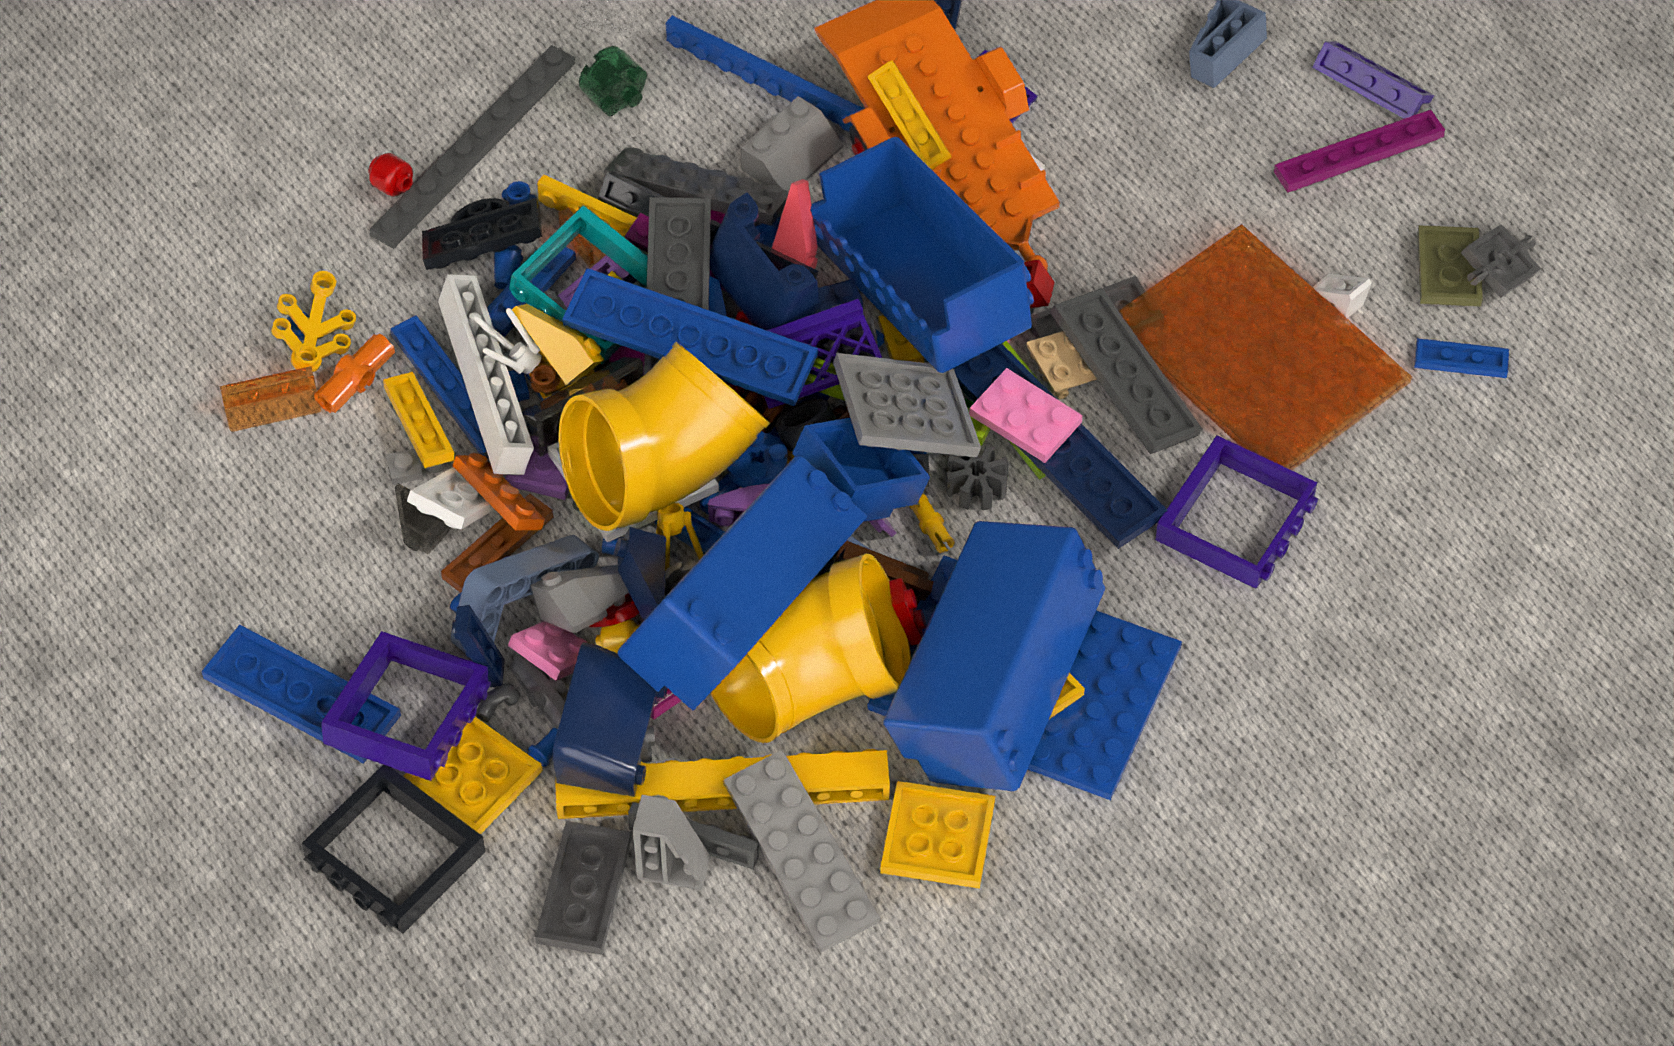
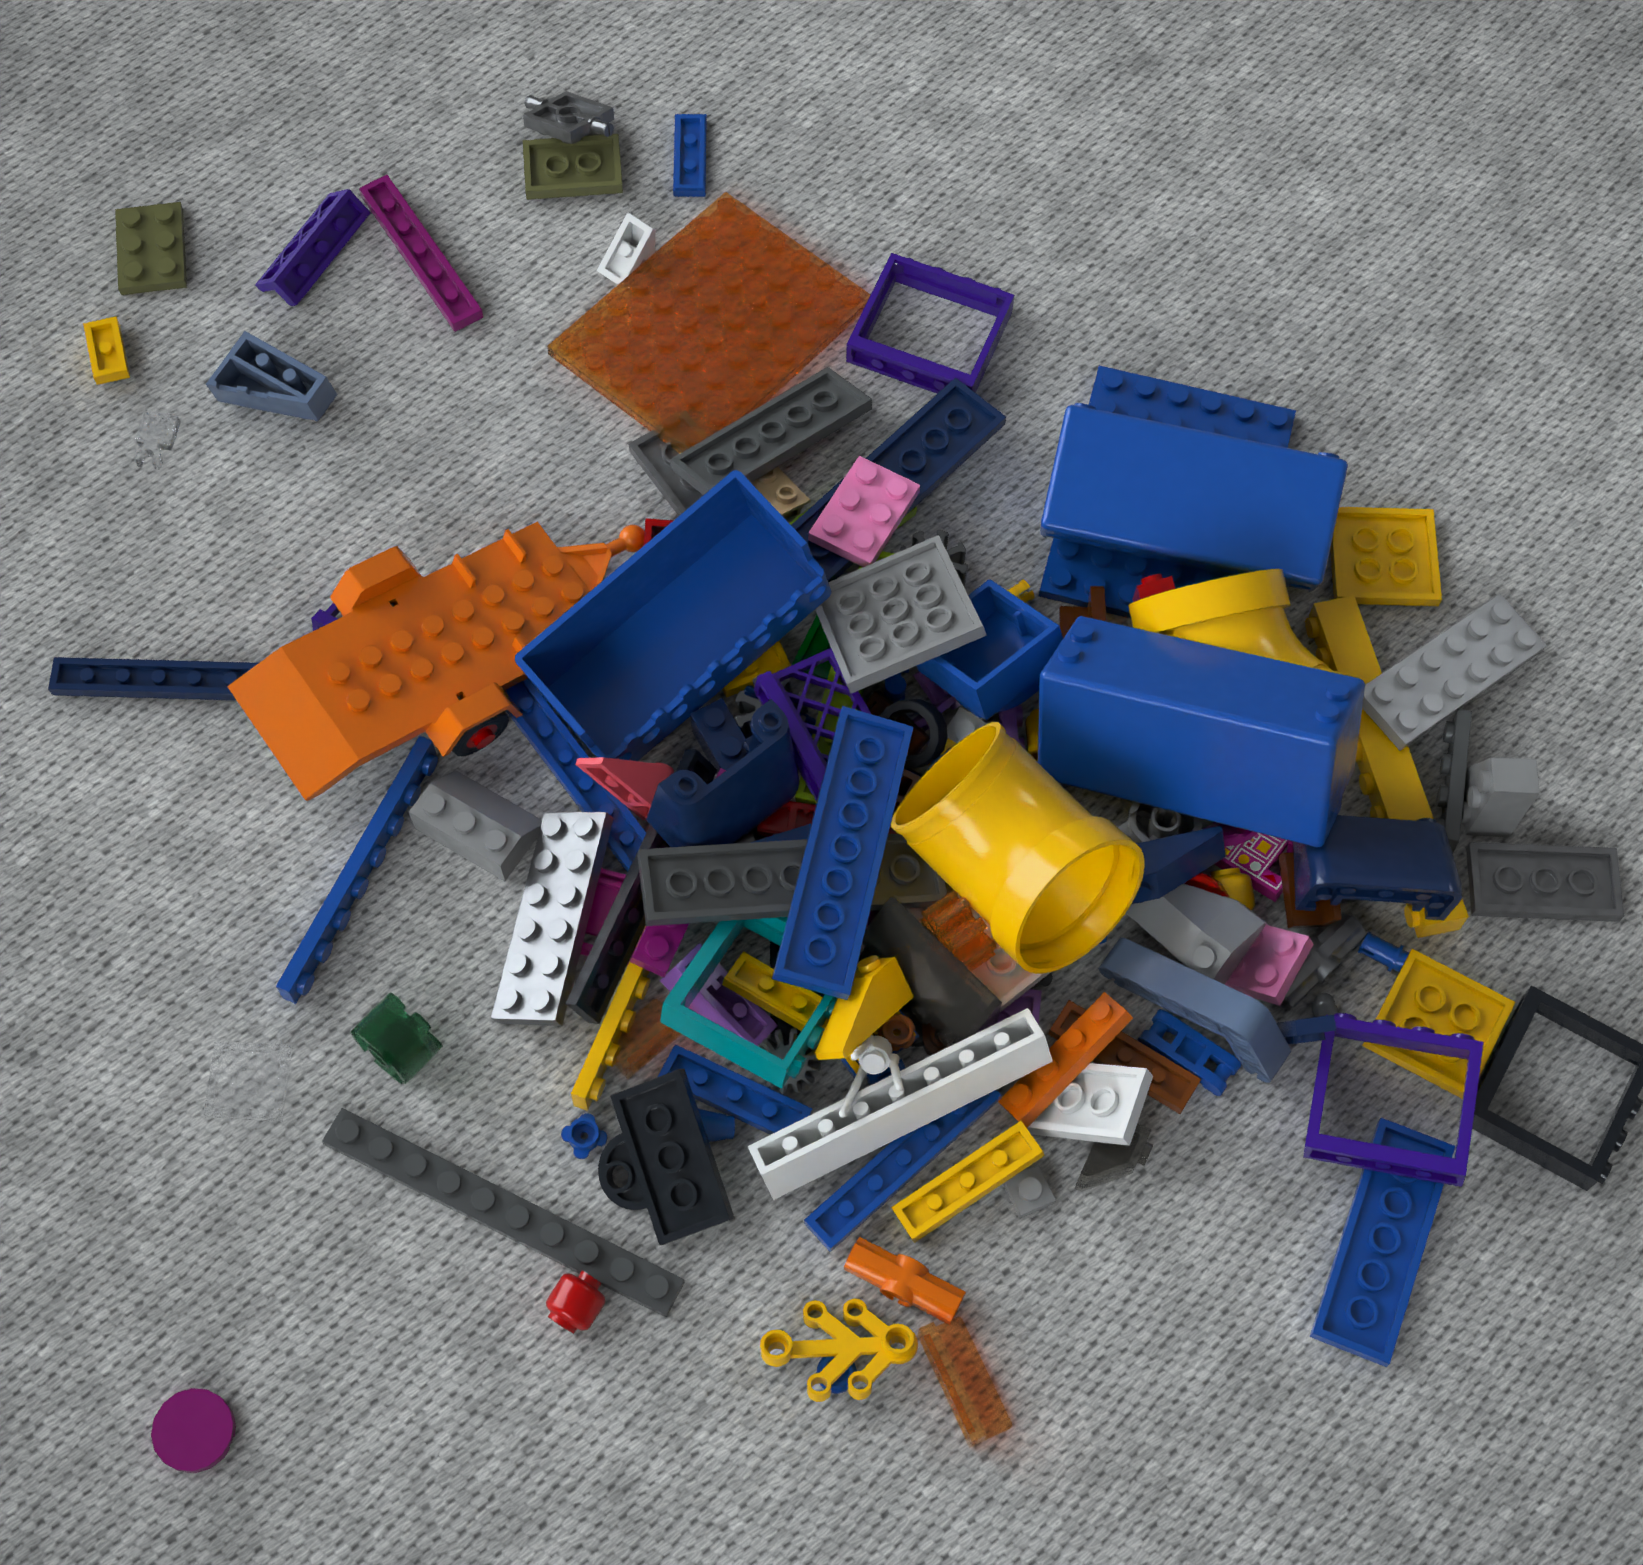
camera: 100 degrees left, 10 degrees up
yellow plate [867,60,952,170] -> none

